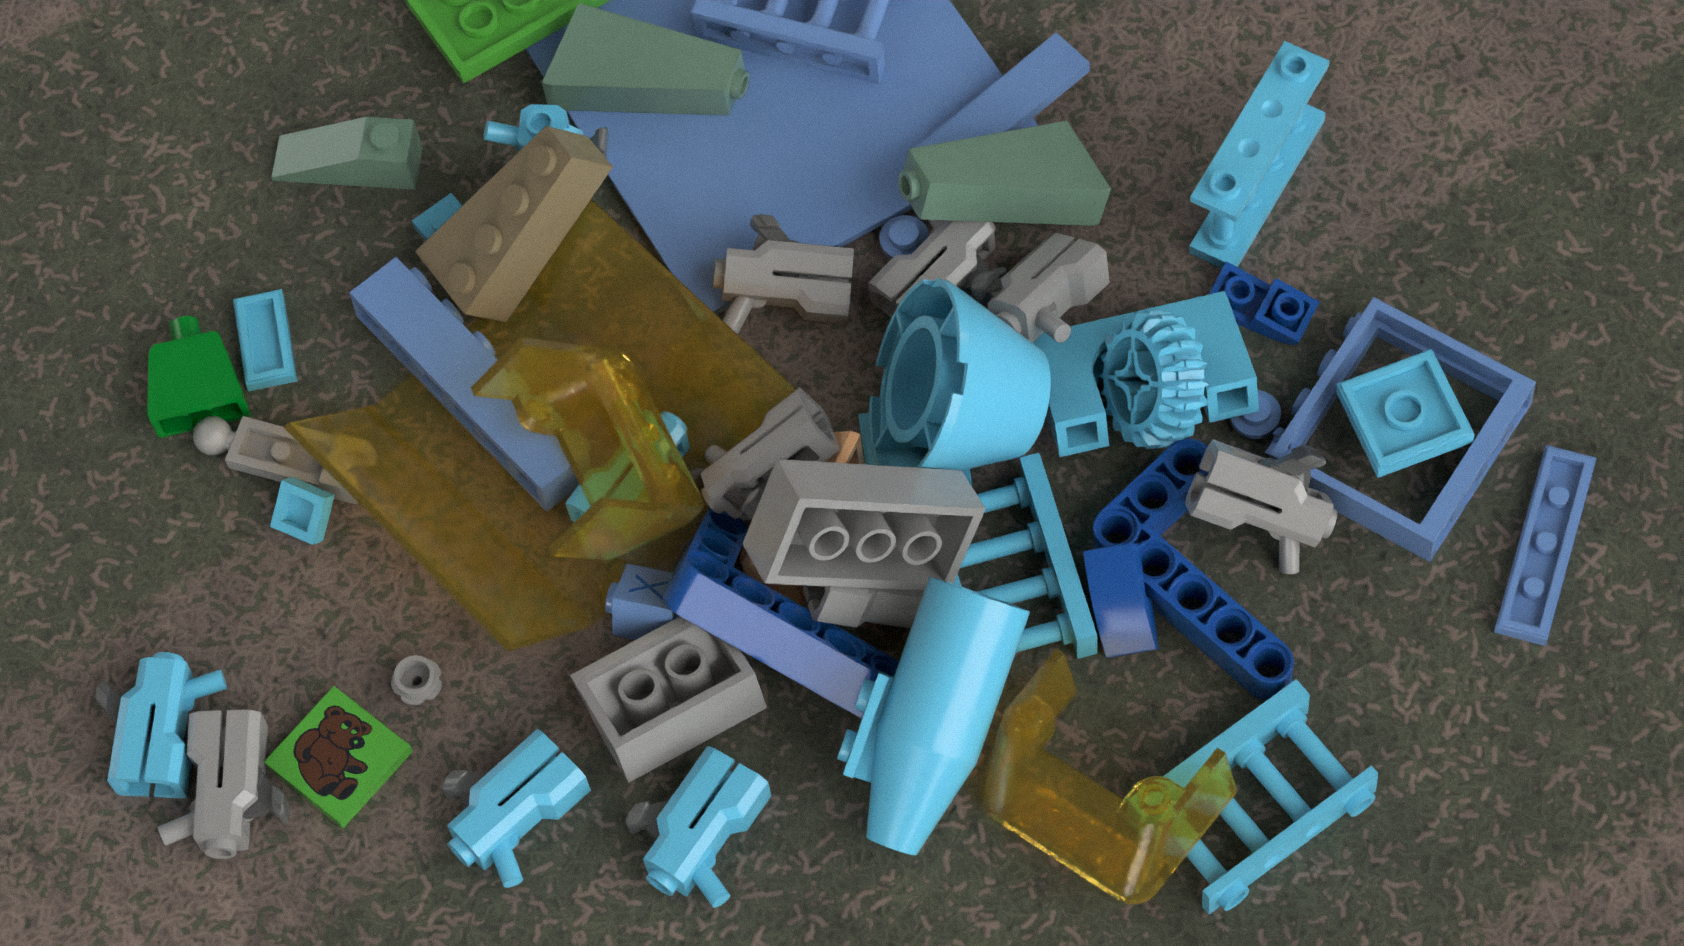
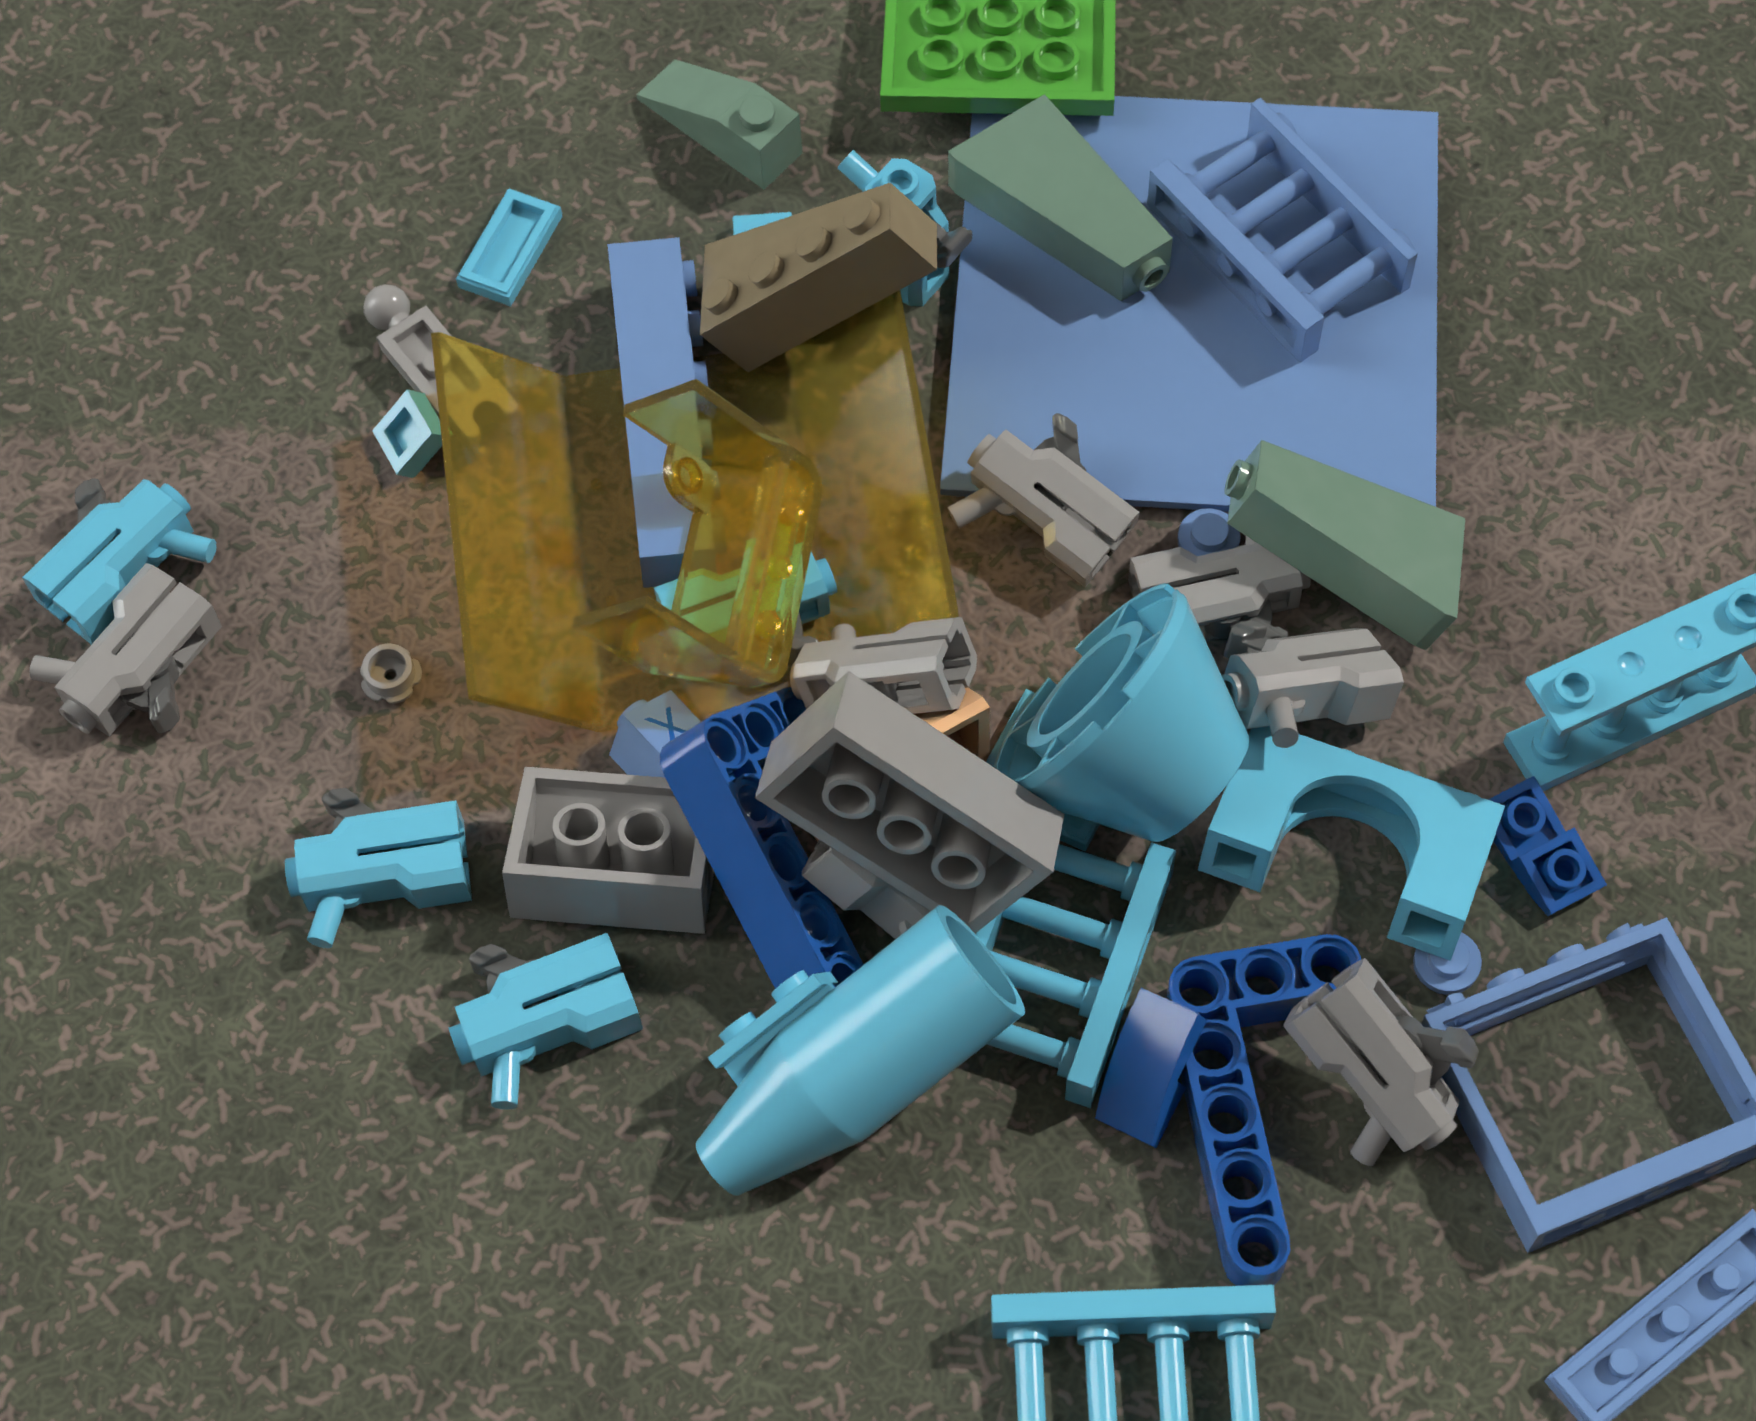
camera: 30 degrees right, 0 degrees up
green torso [147,316,252,438] -> none
tile [264,686,413,829] -> none
medium blue tile [915,32,1090,148] -> none
clear yellow windscreen [980,649,1237,904] -> none
medium azure gear [1099,309,1210,449] -> none
medium azure tile [1336,349,1475,478] -> none

